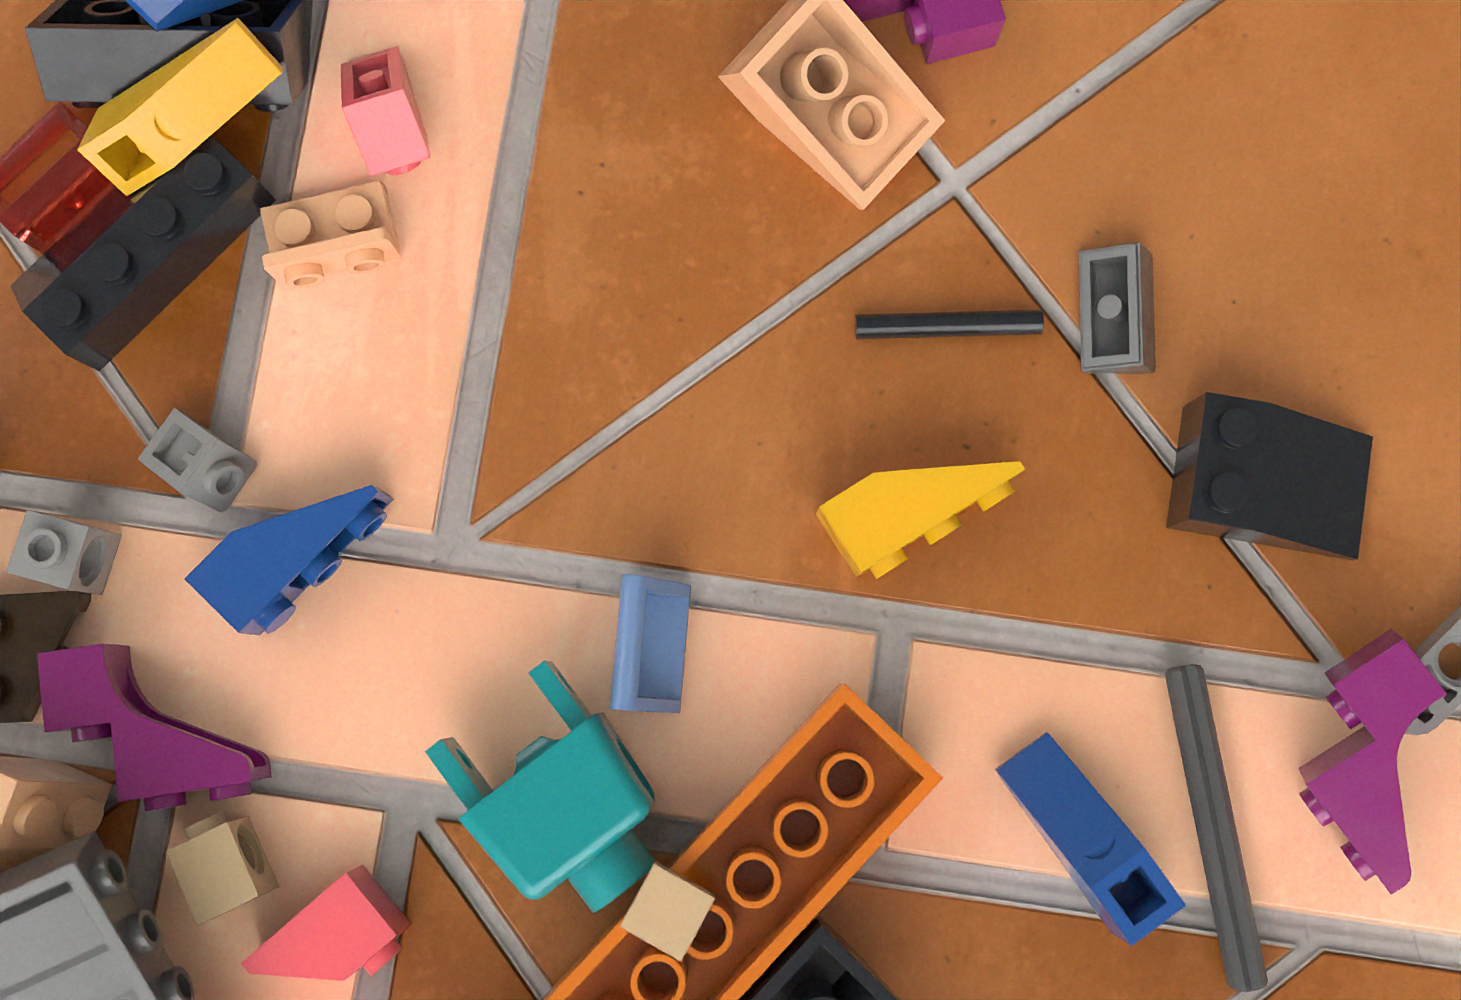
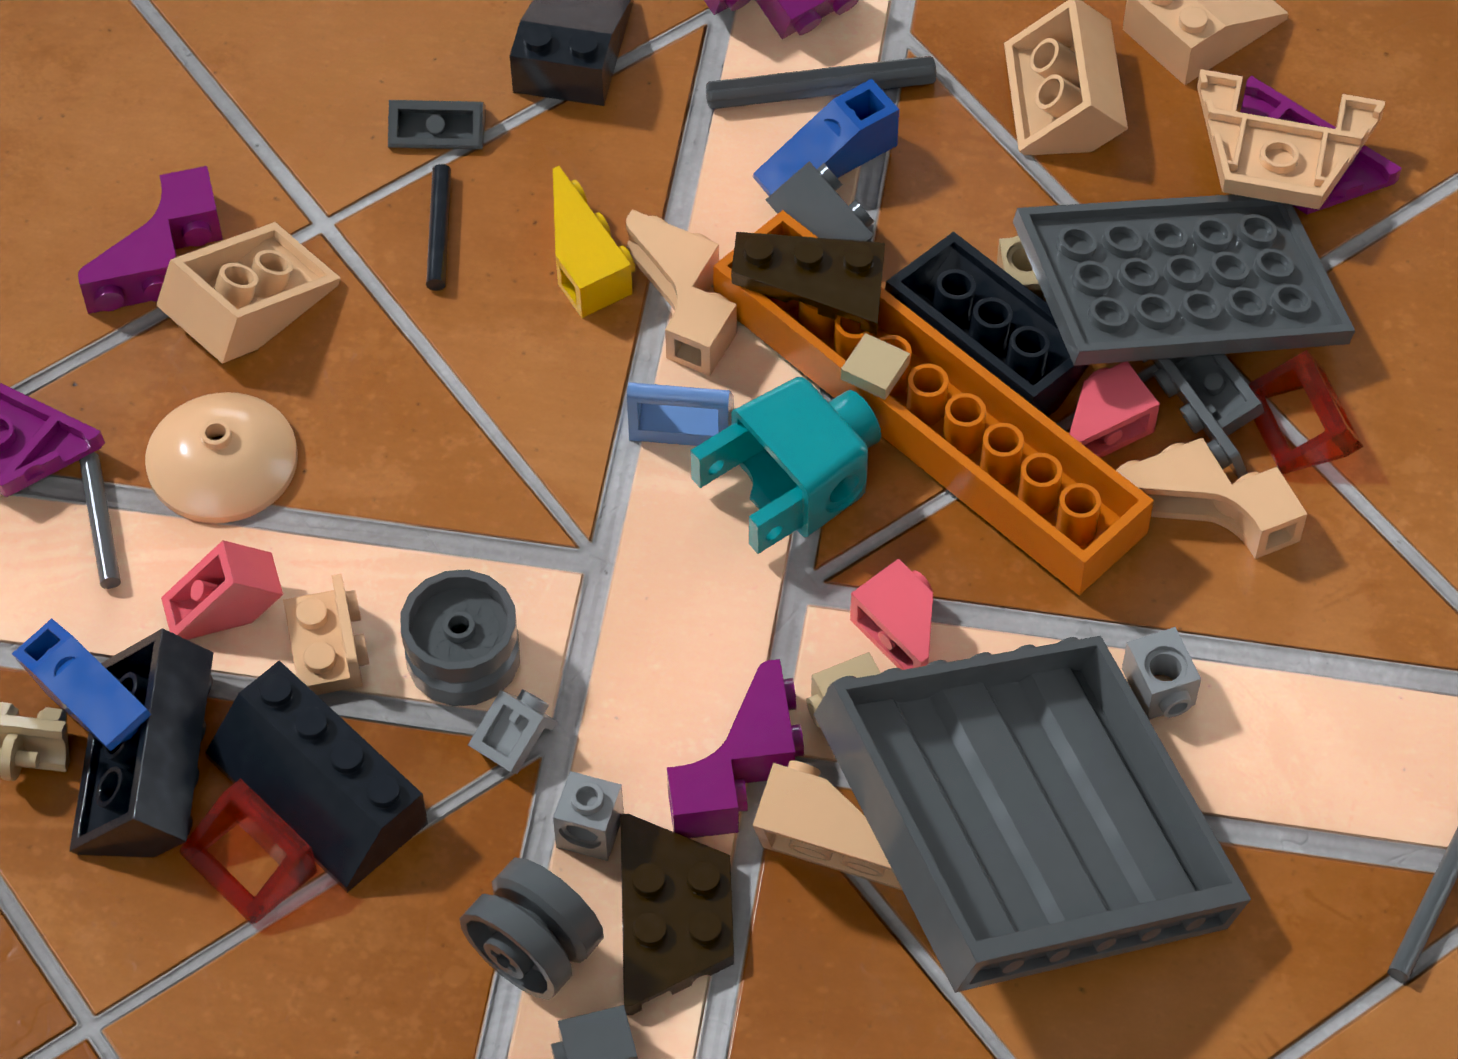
camera: 90 degrees left, 25 degrees down
yellow slope [77,18,284,196] -> none
blue slope [184,485,394,636] -> none
none -> light nougat dish [145,392,298,524]
none -> dark grey wheel [400,570,520,706]
none -> light nougat arch [626,209,737,376]
none -> dark brown wing [731,232,885,335]
none -> dark grey slope [765,161,875,241]

